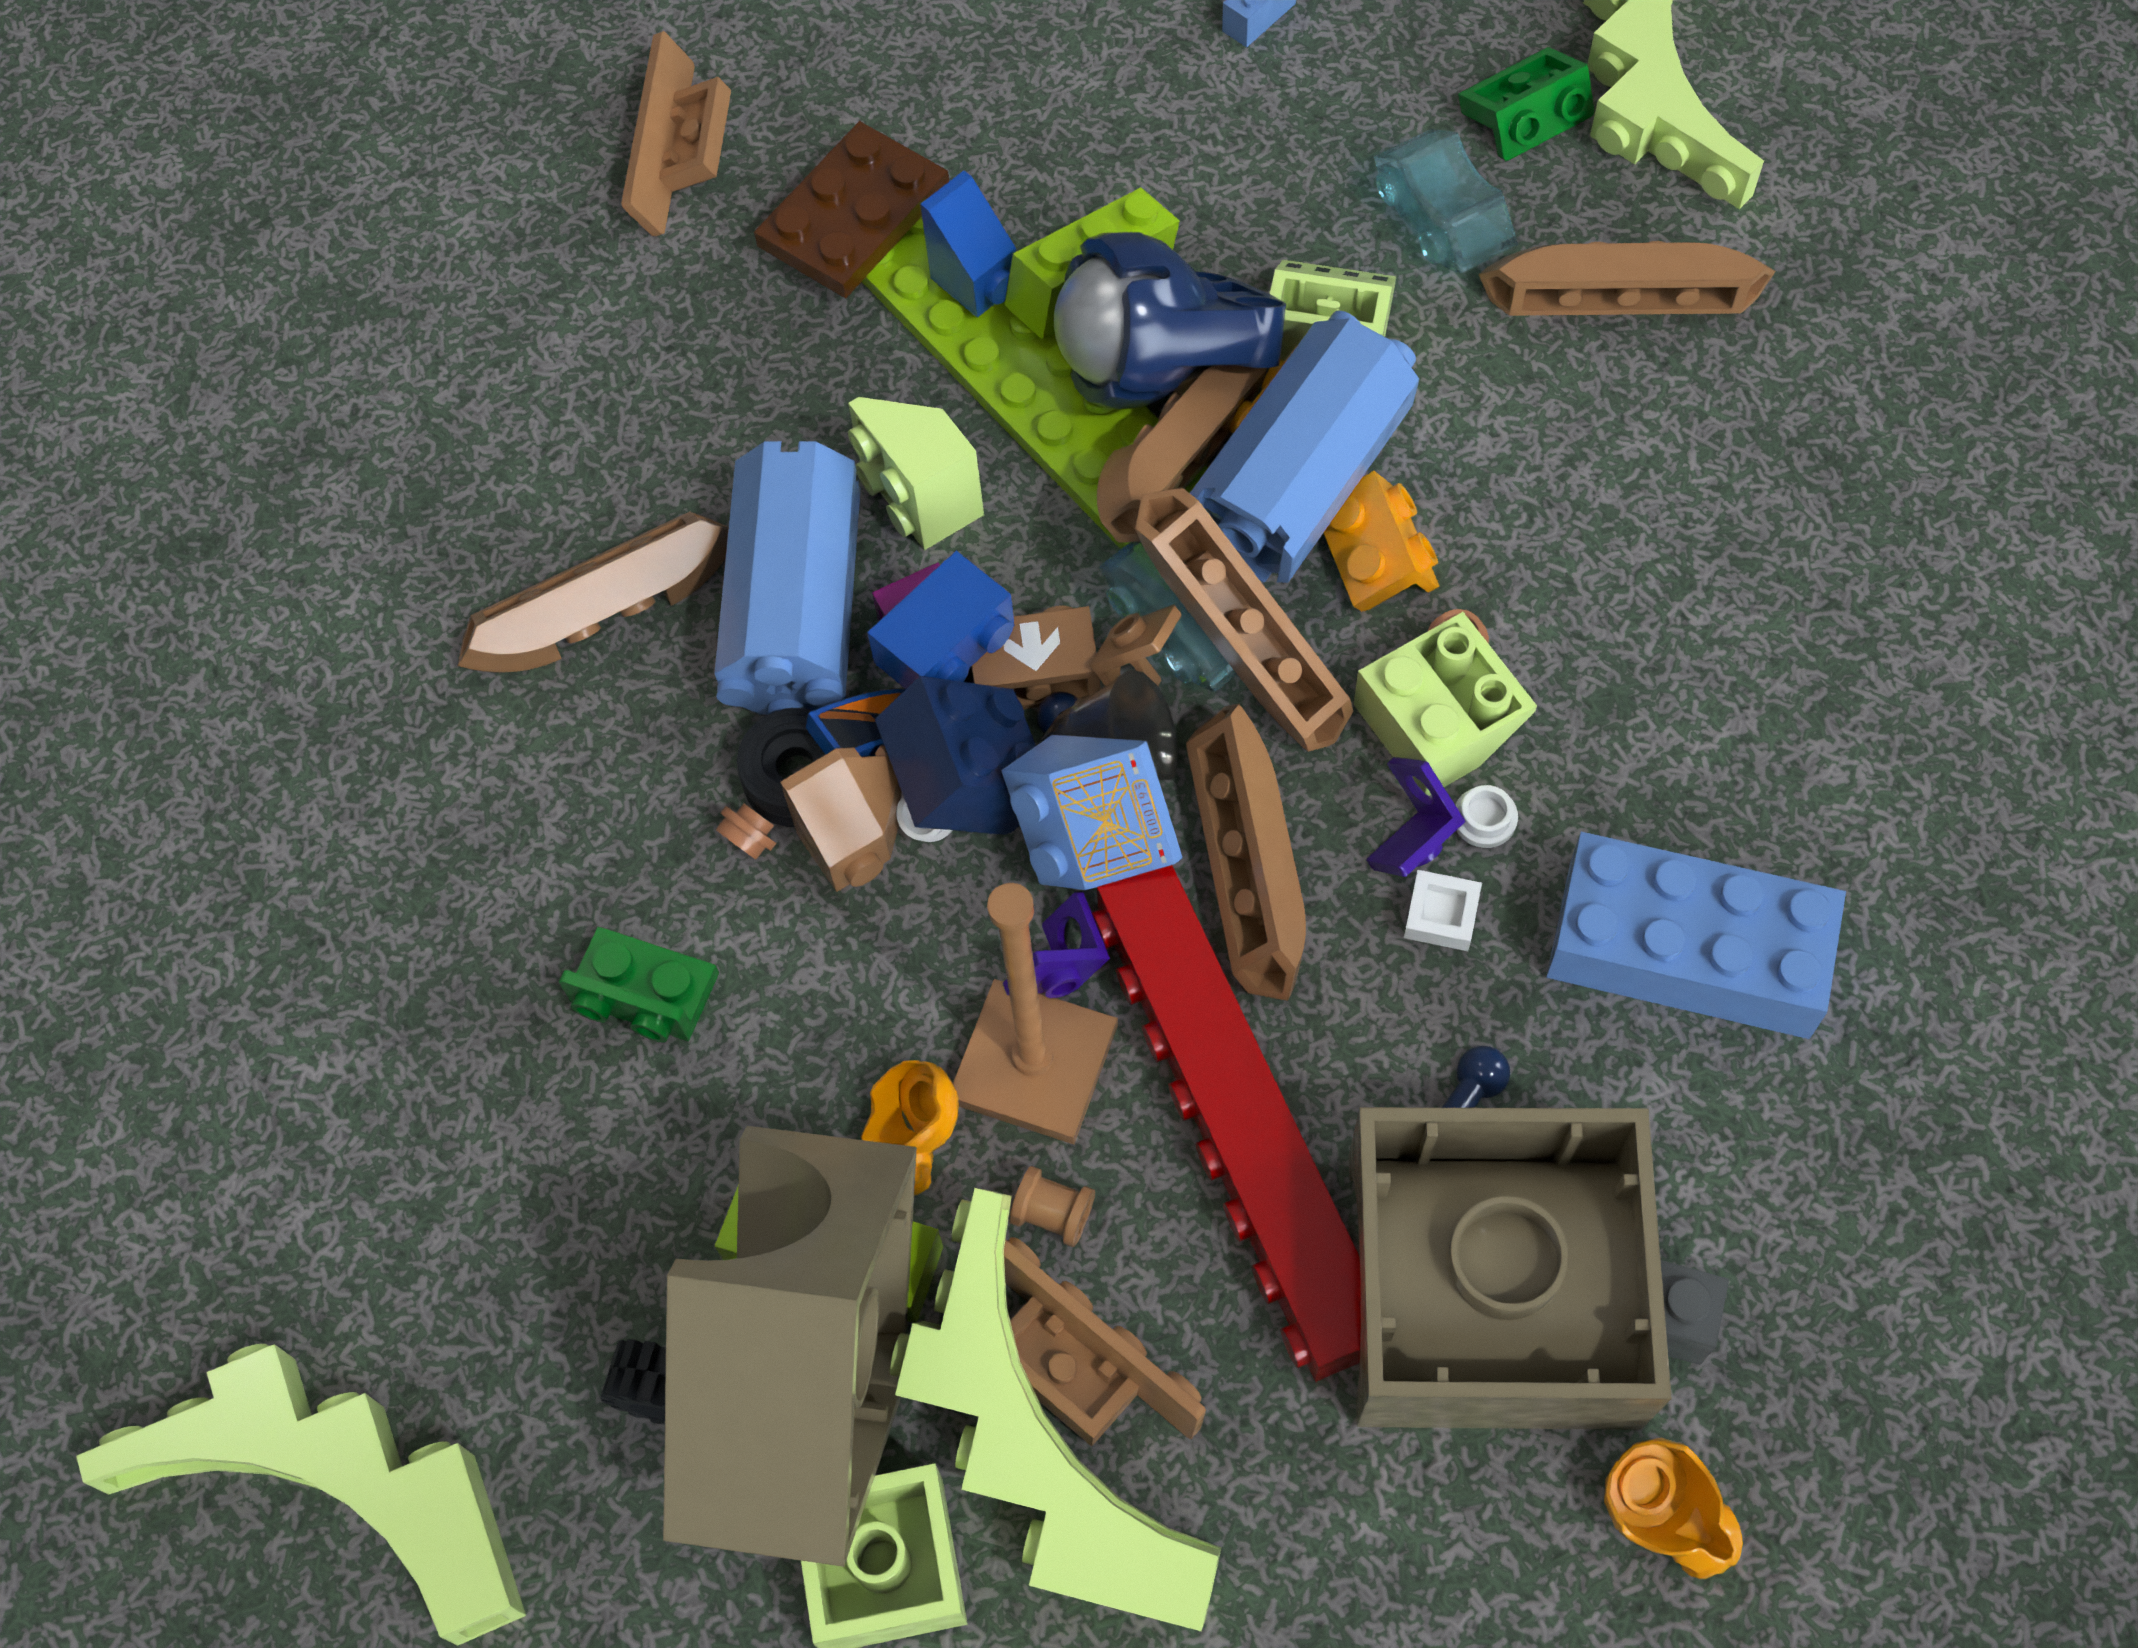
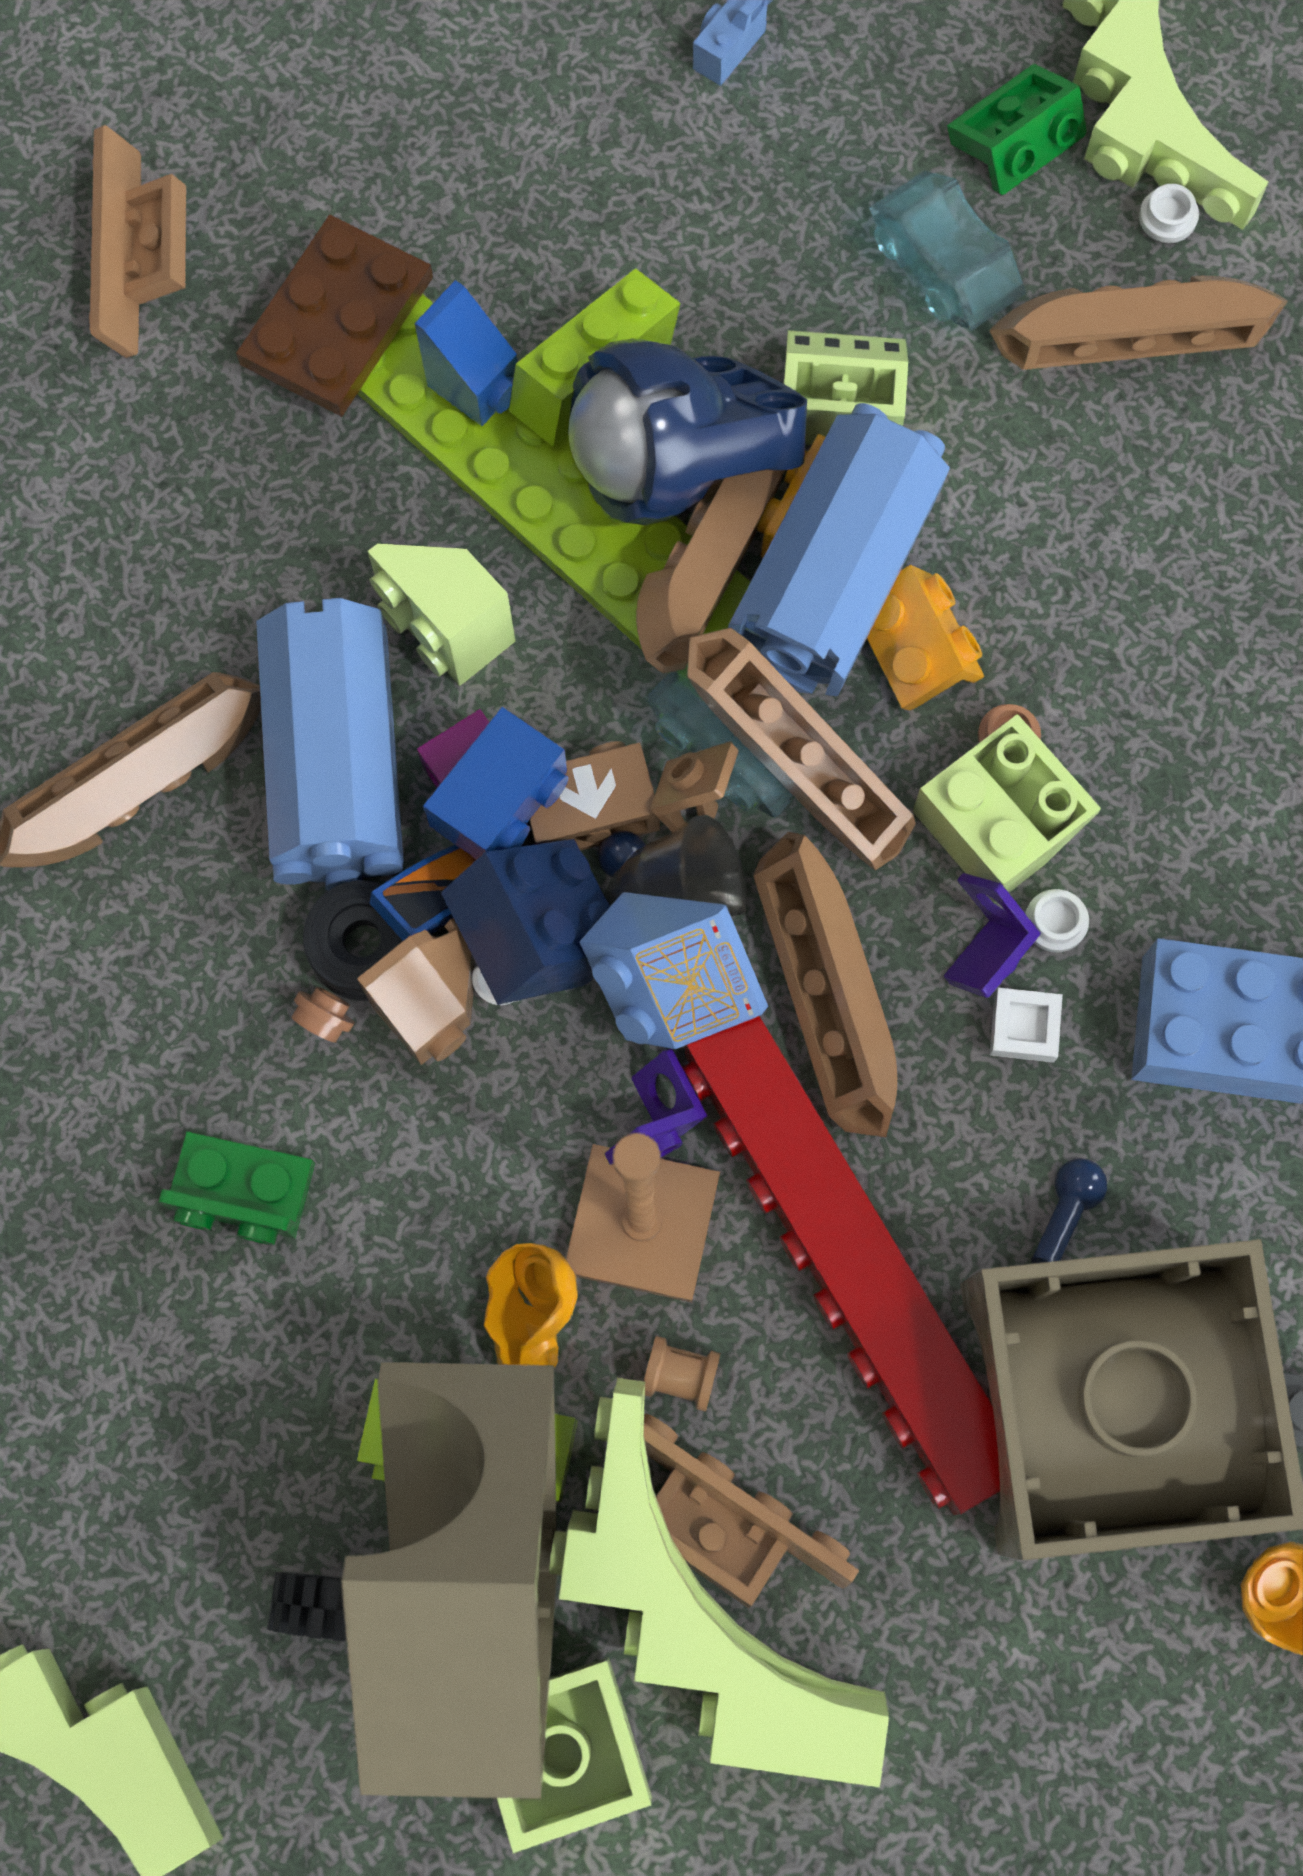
camera: 10 degrees left, 10 degrees up
none -> white plate [1139,184,1199,243]

